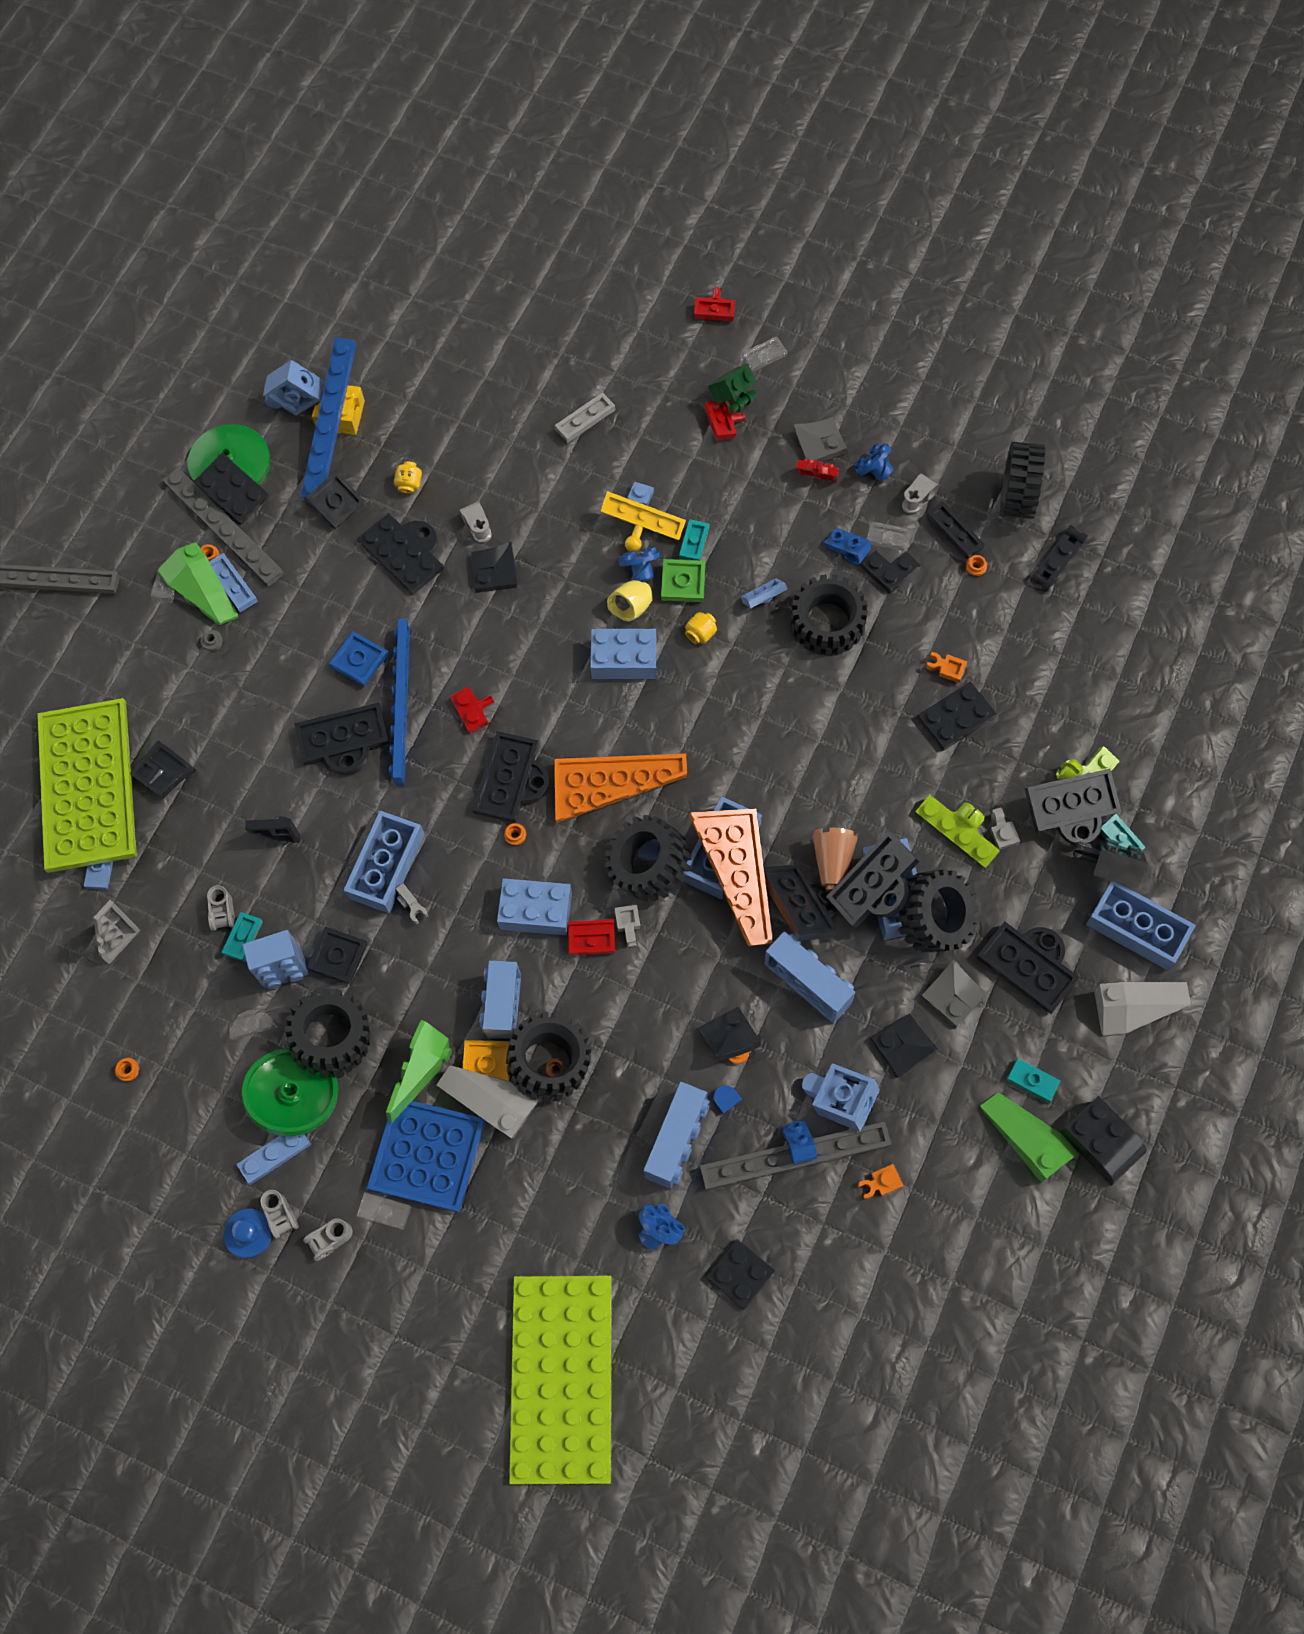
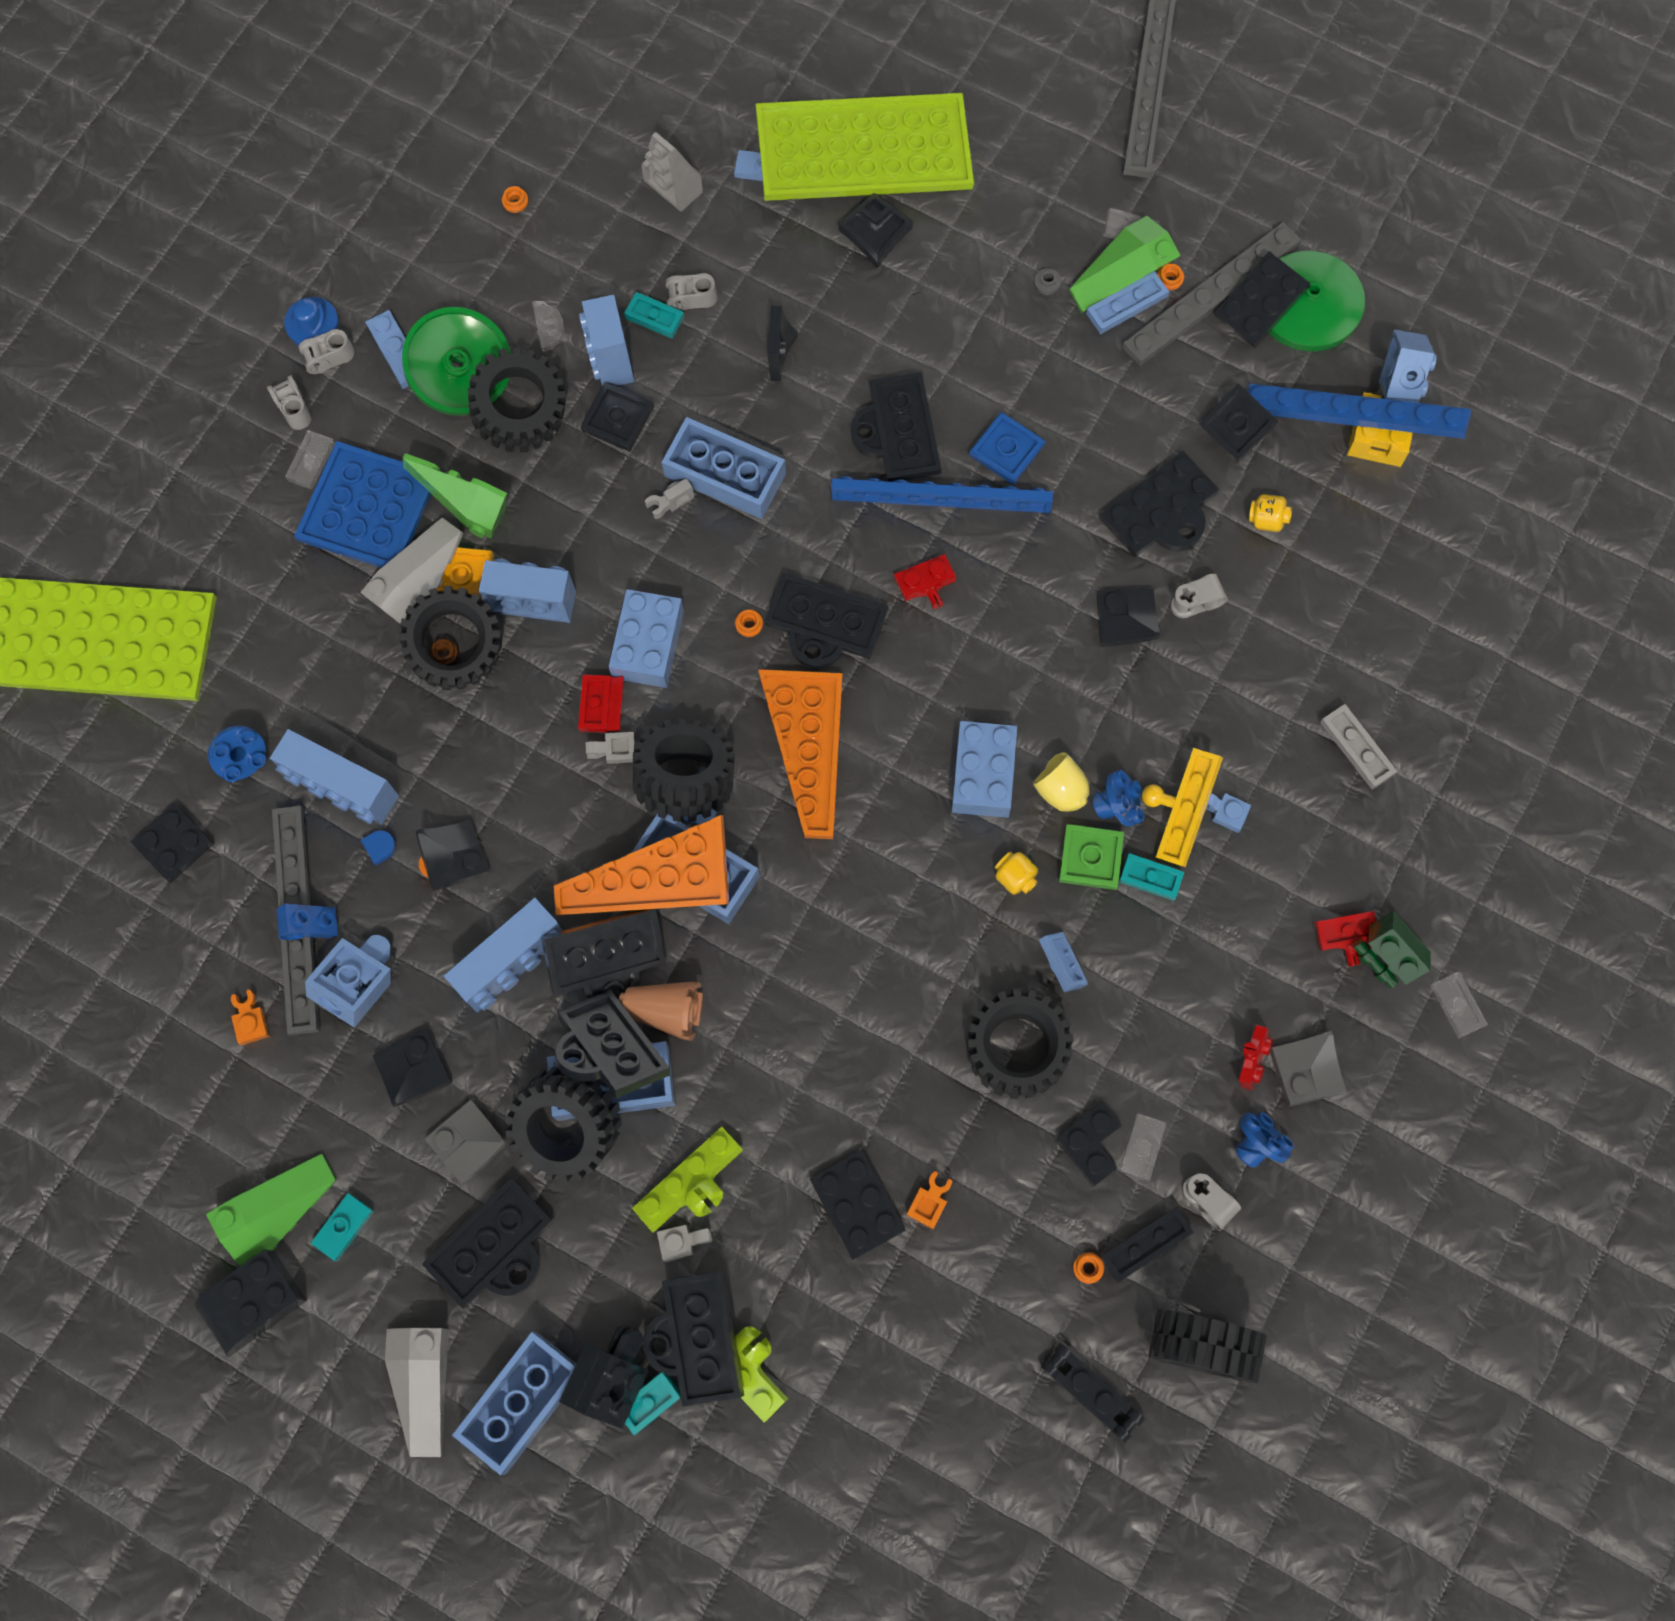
camera: 95 degrees right, 5 degrees up
red plate [694,287,735,322] -> none
blue plate [824,528,871,566] -> none

